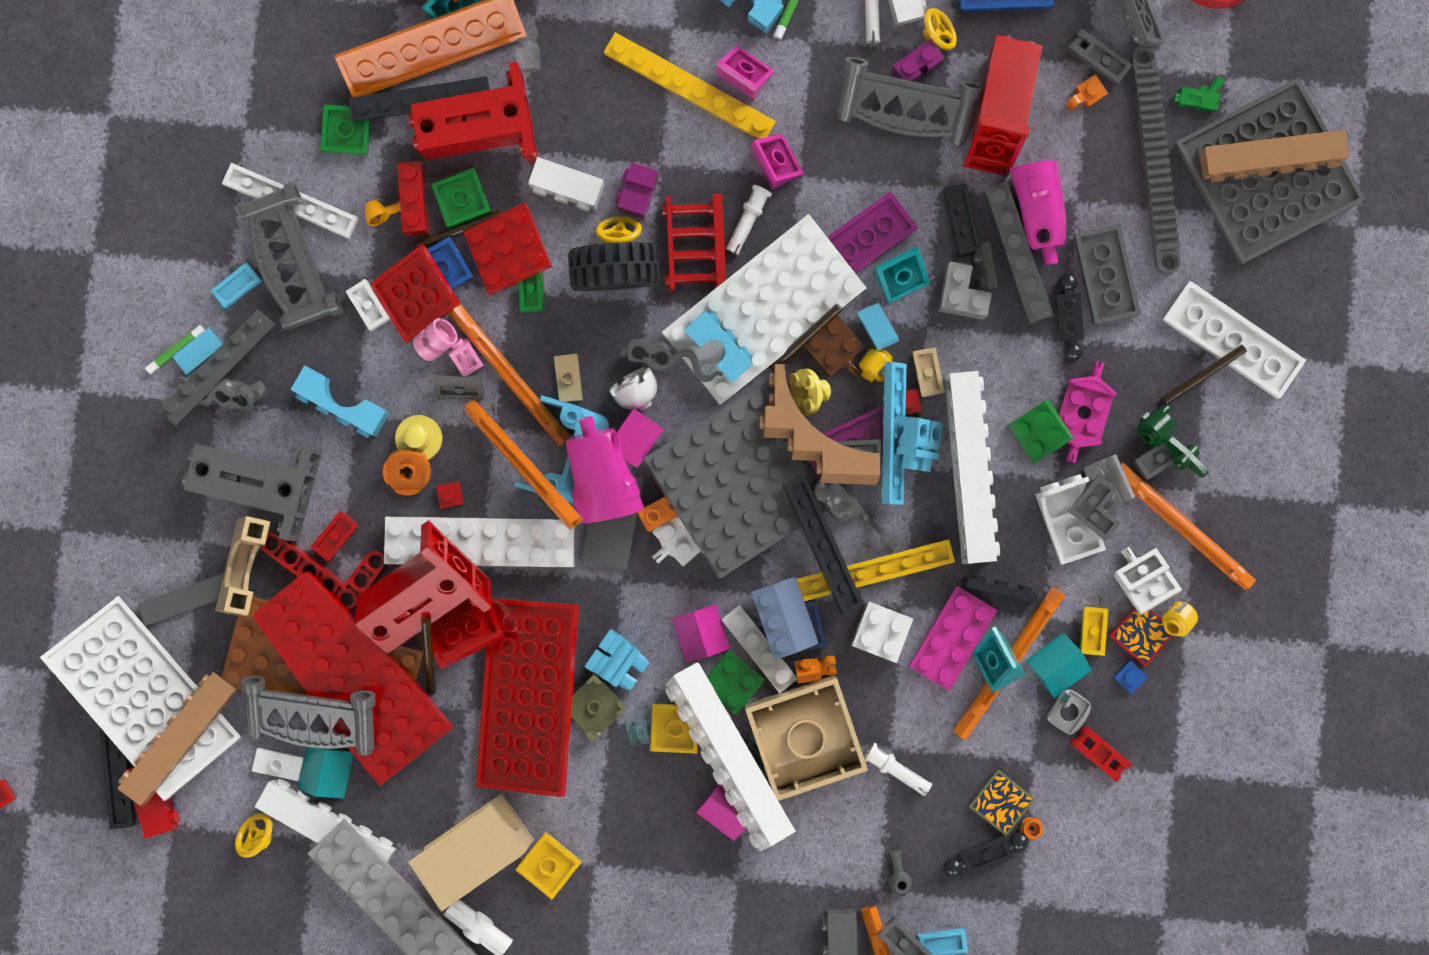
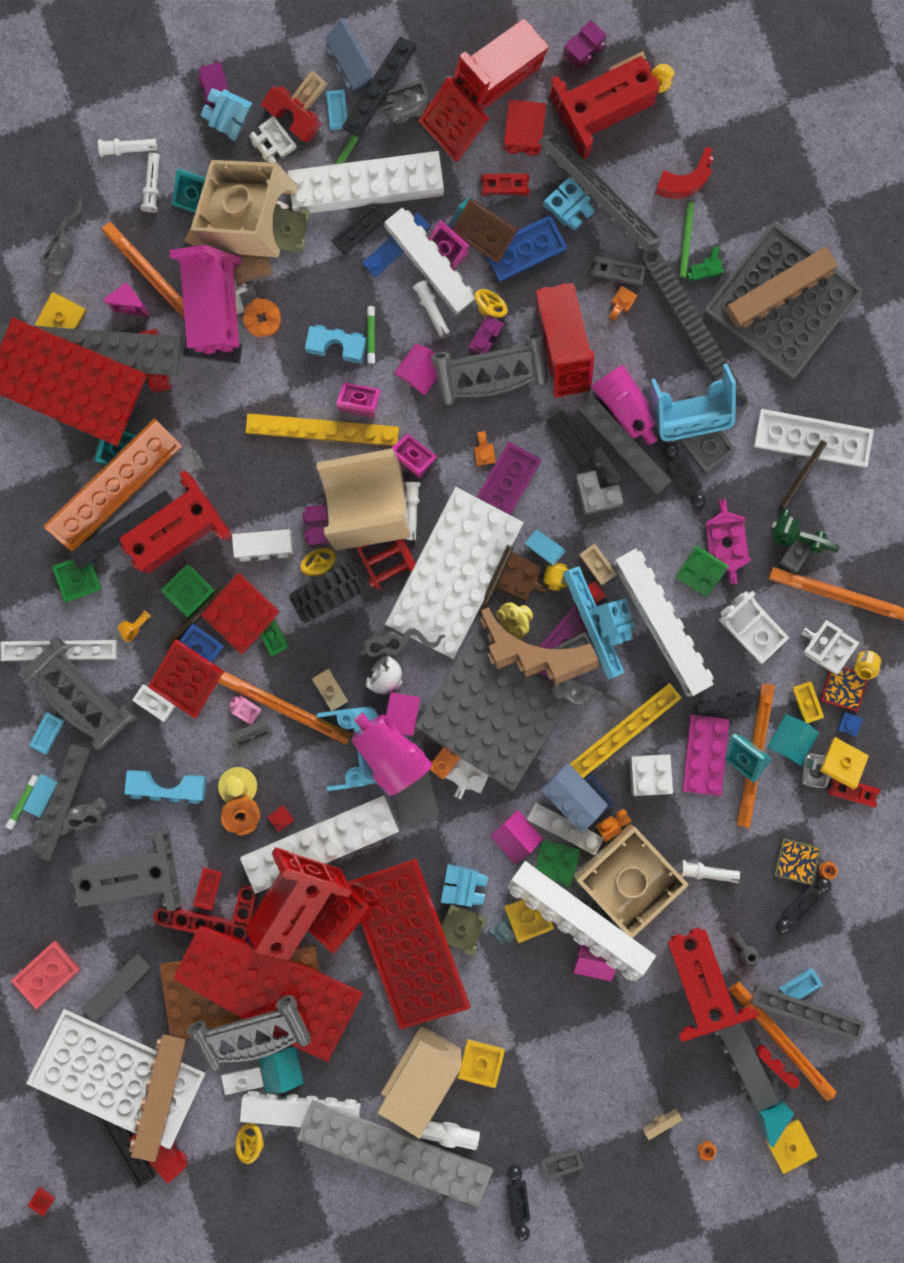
camera: 30 degrees left, 0 degrees up
tan arch [215,516,270,616] -> none
red arch [397,161,430,237] -> none
bright pink wheel [413,318,457,361] -> none
dark brown bar [421,617,436,695] -> none
orange piece [465,400,582,529] -> none
medium azure arch [684,310,753,383] -> none
black plate [782,475,864,615] -> none
teal slope [873,246,930,304] -> none
dark grey plate [1067,474,1120,541] -> none
light grey plate [1083,454,1135,510] -> none
none -> coral tile [11,940,81,1010]
none -> tan piece [317,448,411,551]
none -> dark pink slope [394,343,437,396]
none -> orange plate [474,431,496,467]
none -> medium azure windscreen [651,364,736,441]
none -> red brick [668,927,759,1043]
none -> bright green bar [679,202,694,278]
none -> yellow plate [820,737,869,789]

